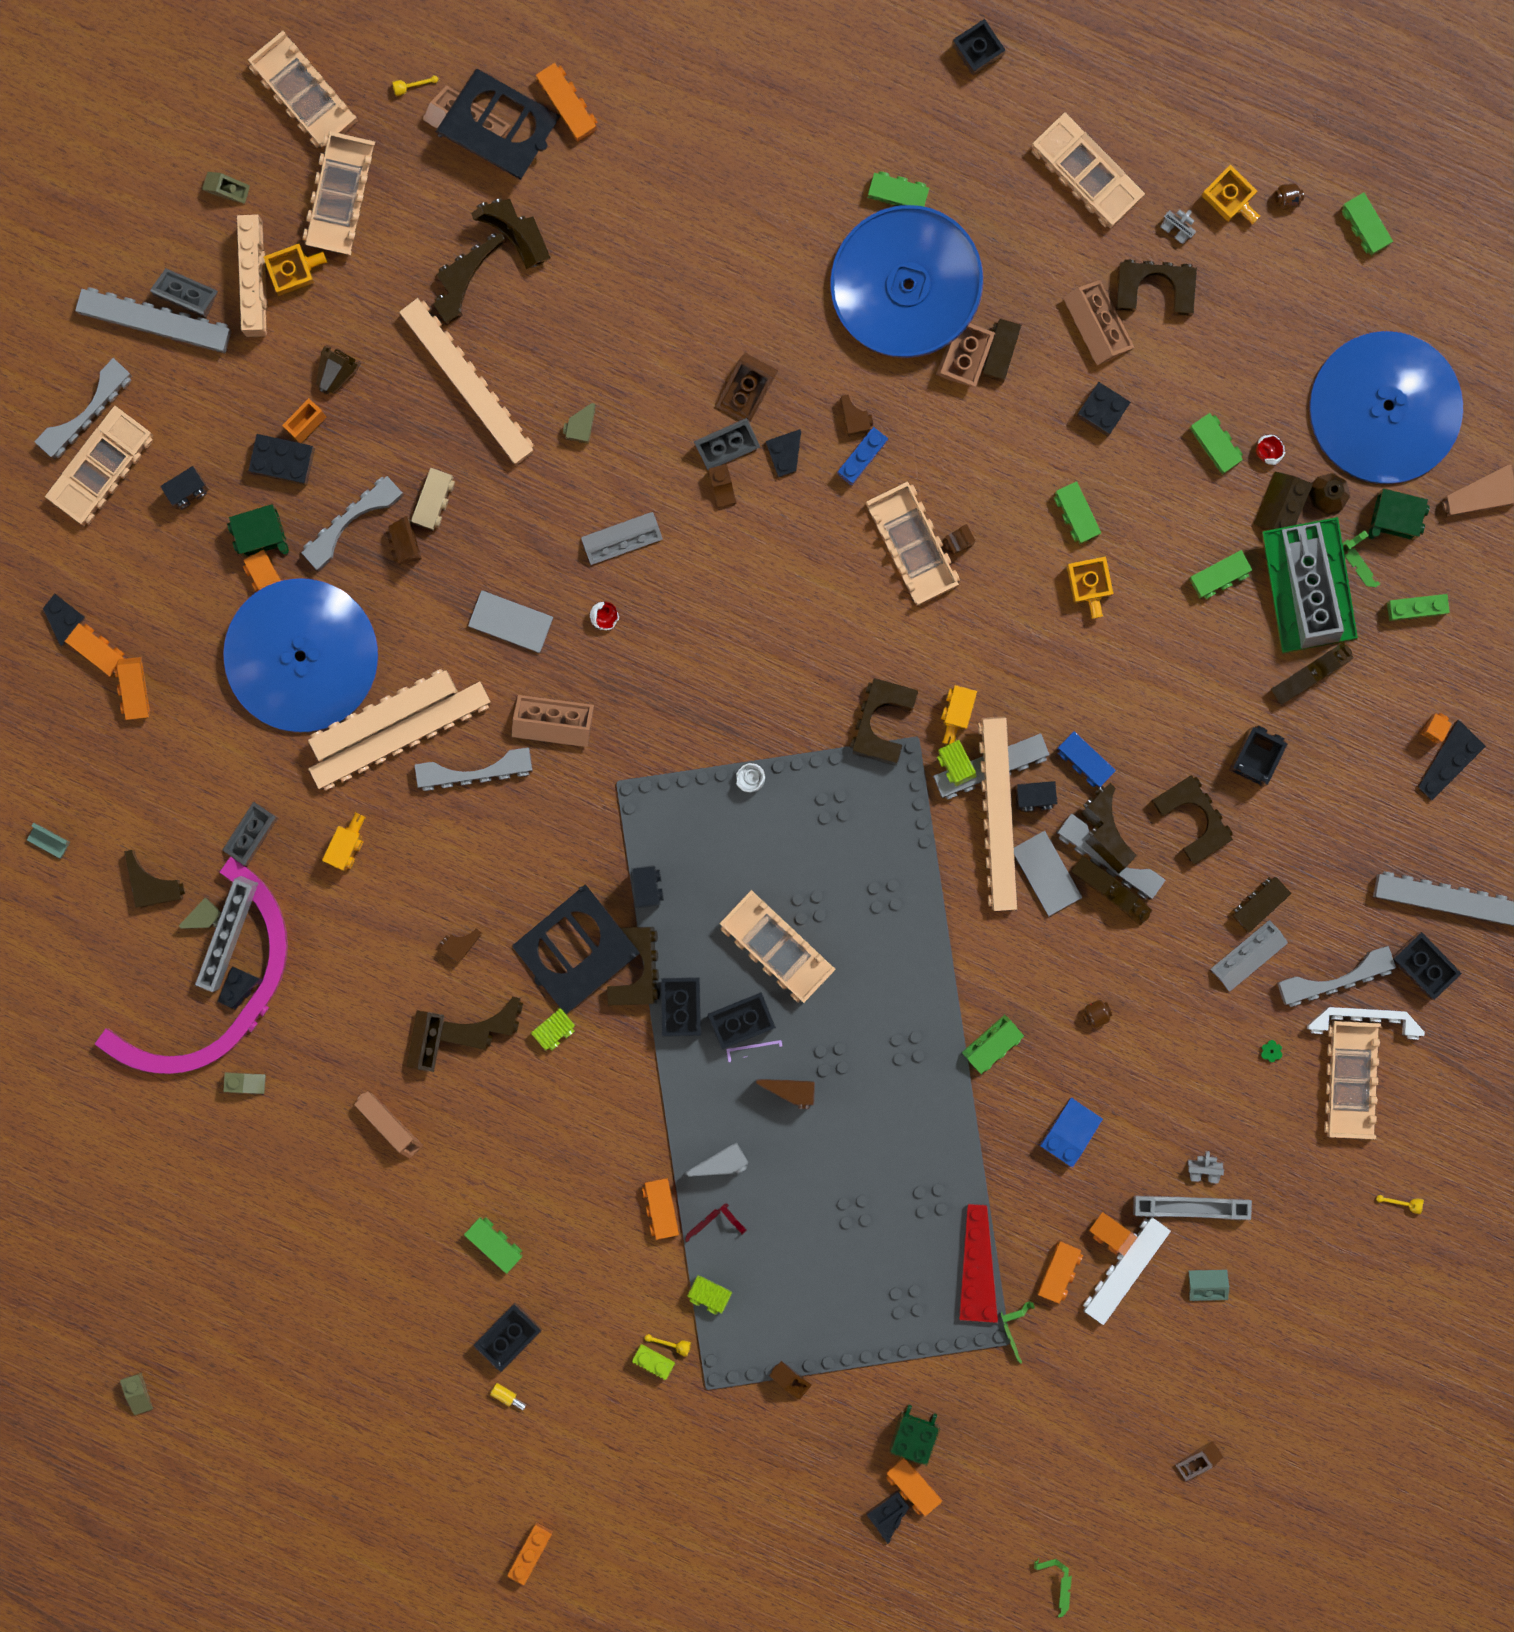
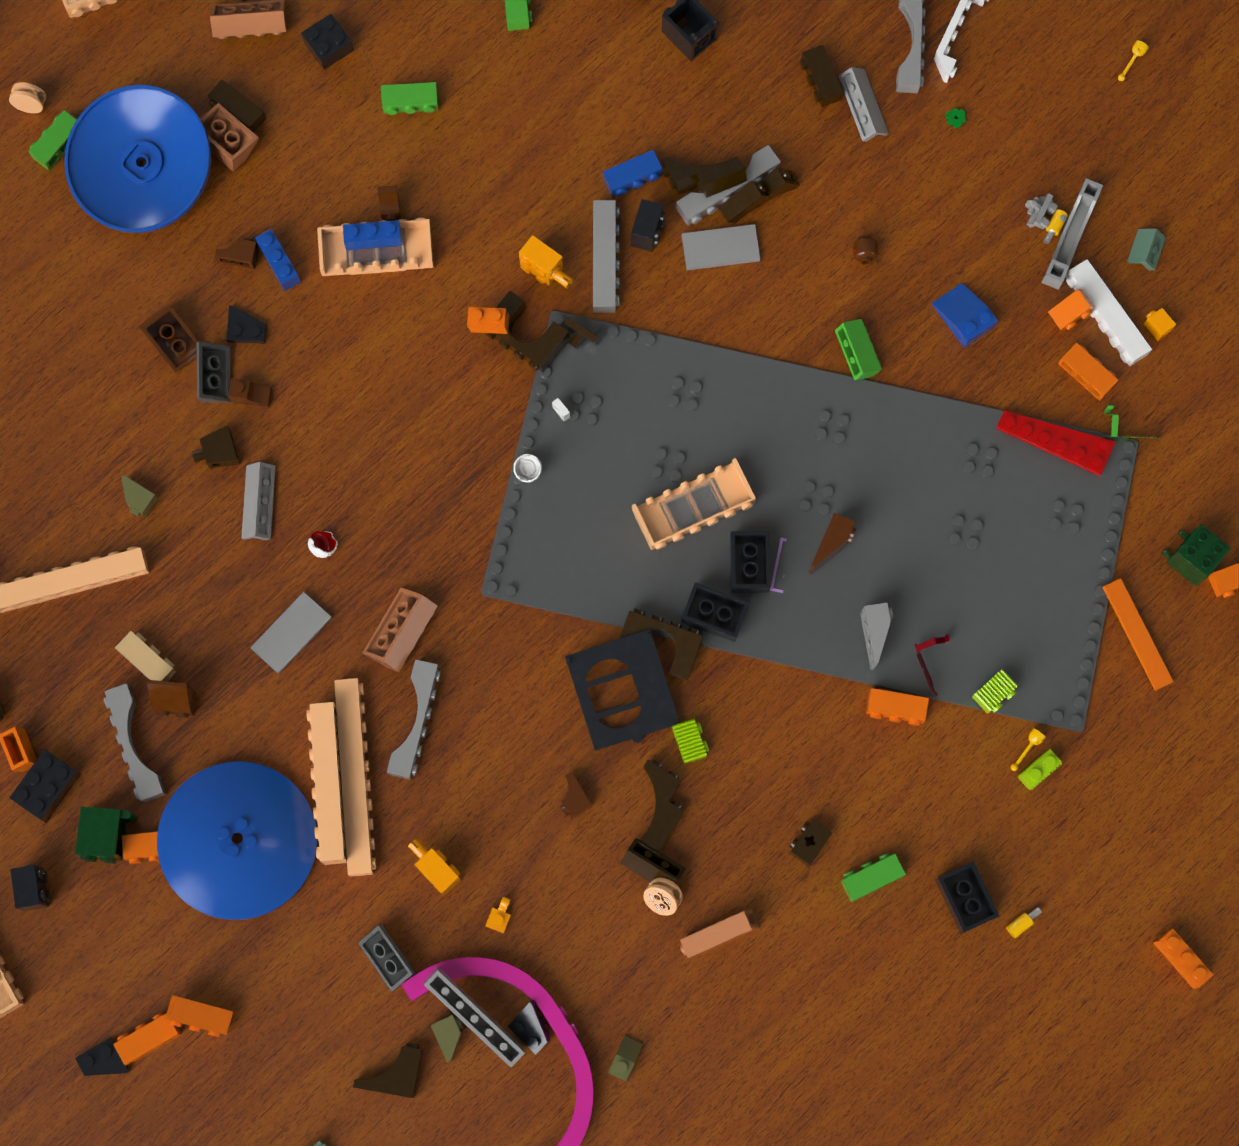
camera: 65 degrees left, 10 degrees down
black brick [632,866,664,908] -> none
reddish brown arch [769,1361,812,1400] -> none
lime brick [937,740,977,787] -> none
light nougat brick [978,717,1017,911] -> none
light orange brick [1067,556,1113,619] -> none
dark brown arch [1151,775,1233,865] -> none
light nougat window [1324,1021,1381,1139] -> none
none -> light nougat head [9,82,46,113]
none -> dark brown torso [192,426,240,468]
none -> blue brick [343,220,402,250]
none -> orange piece [467,307,510,334]
none -> light orange plate [485,897,511,934]
none -> white tile [552,398,570,422]
none -> dark brown tile [564,317,601,349]
none -> light nougat head [644,877,683,915]
none -> dark brown brick [789,820,832,867]
none -> yellow piece [1043,209,1068,244]
none -> orange tile [1102,578,1173,691]
none -> light orange brick [1144,308,1176,341]

